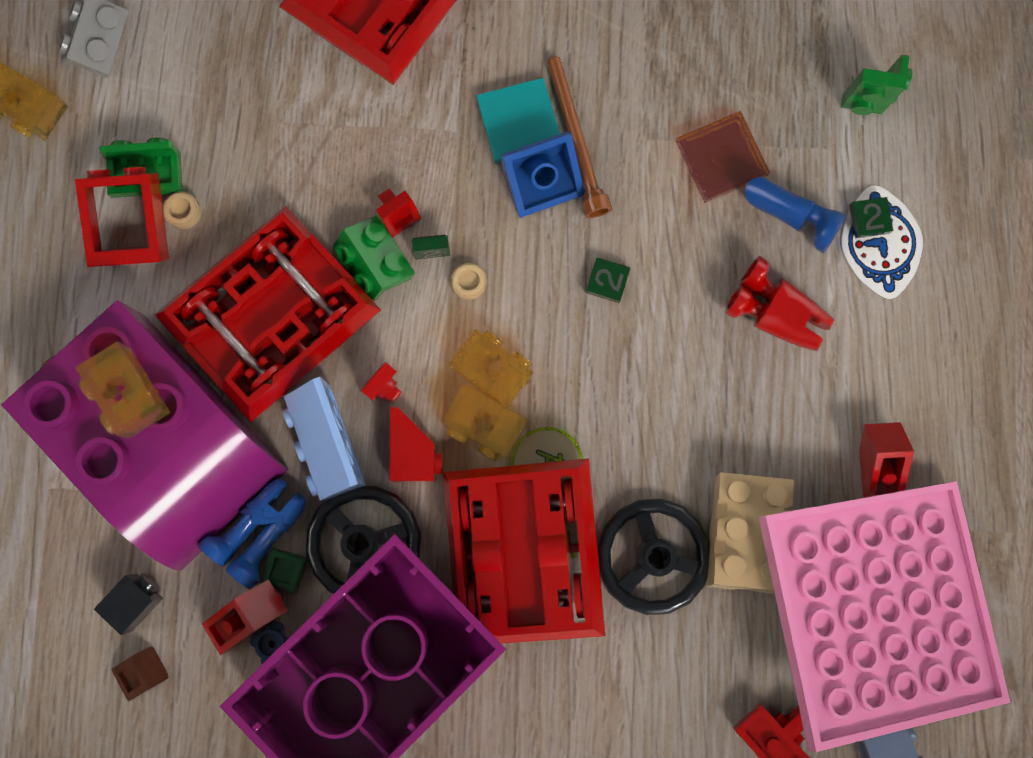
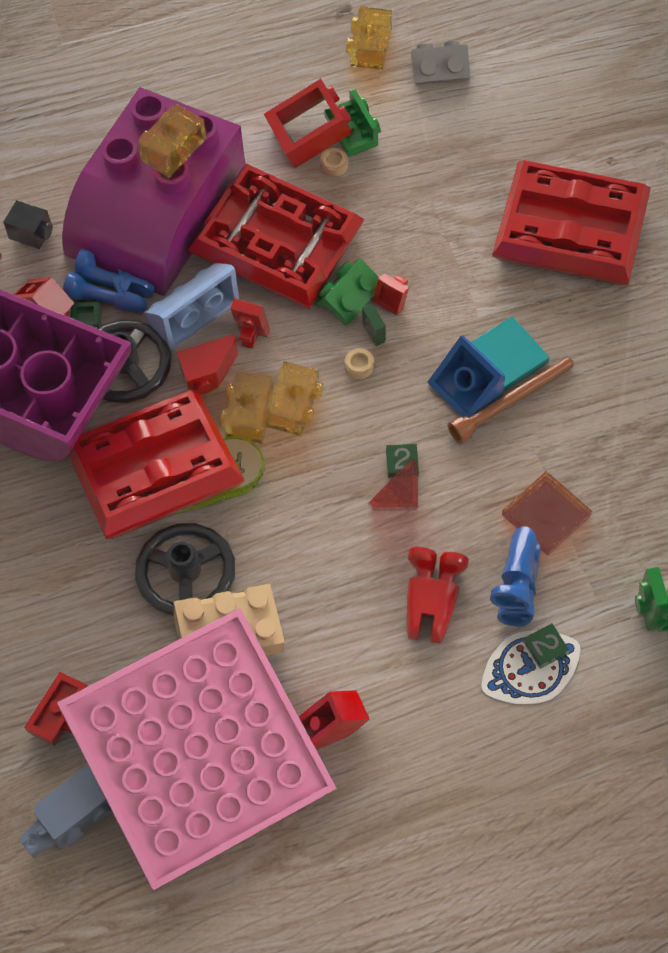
camera: 80 degrees right, 20 degrees down
none -> clear red slope [368,458,418,511]

